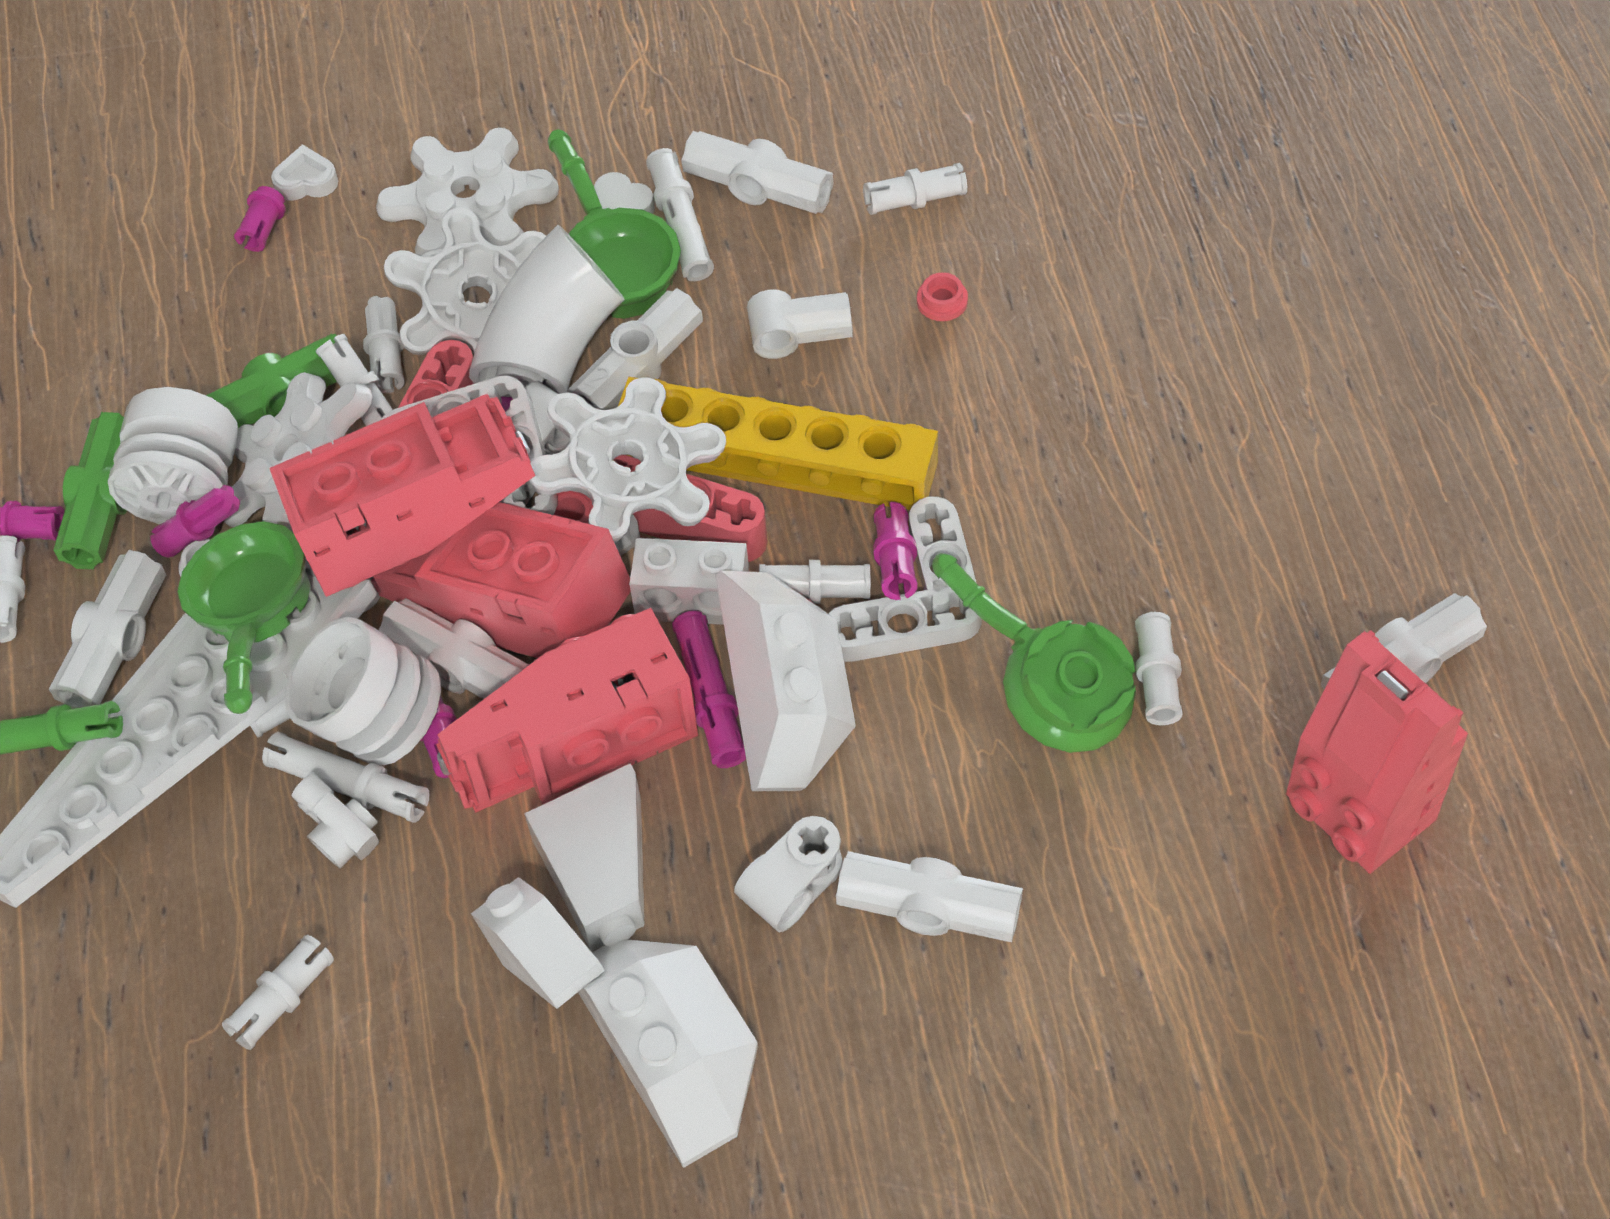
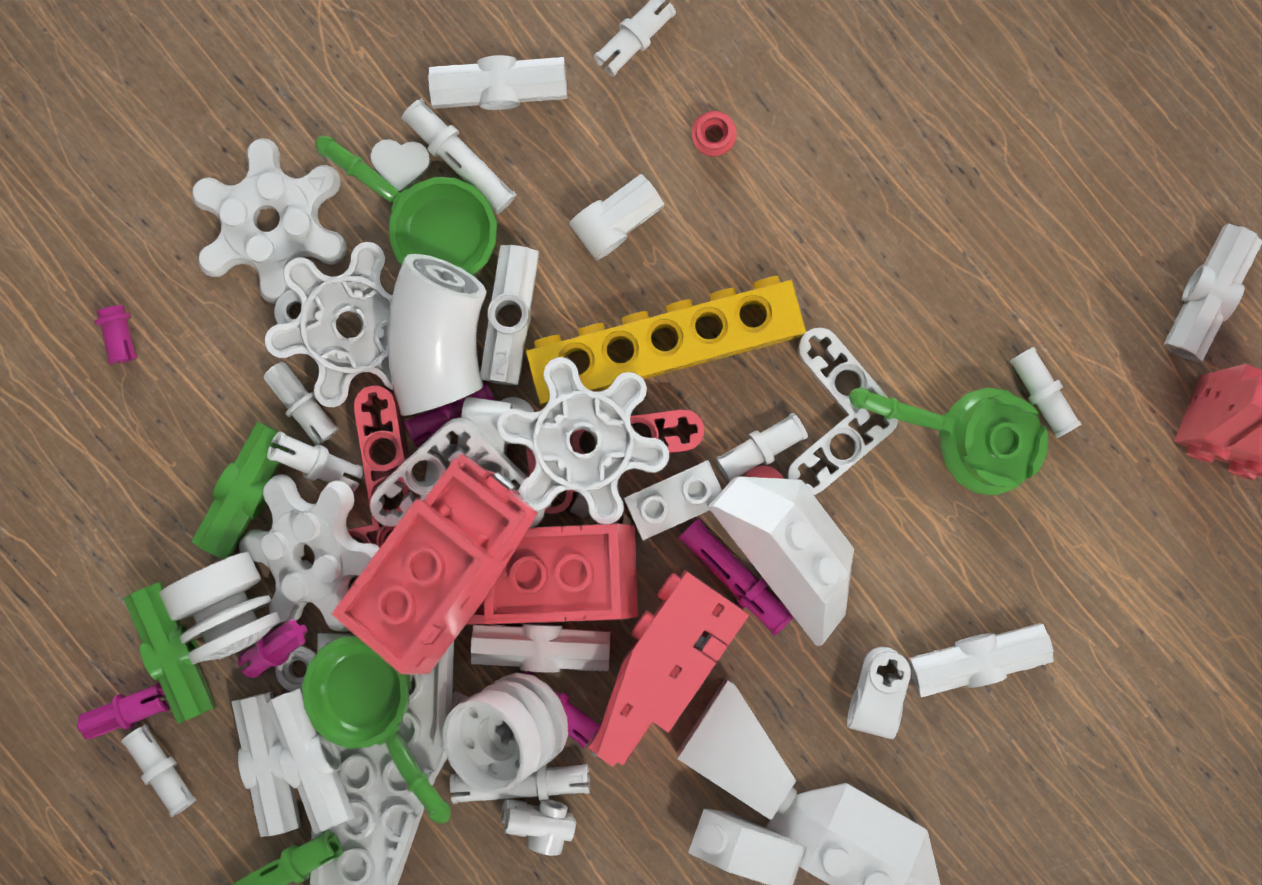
camera: 30 degrees left, 30 degrees up
white tile [271,144,338,201] -> none
dark pink pin [873,502,917,600] -> none
none -> white piece [266,688,355,834]

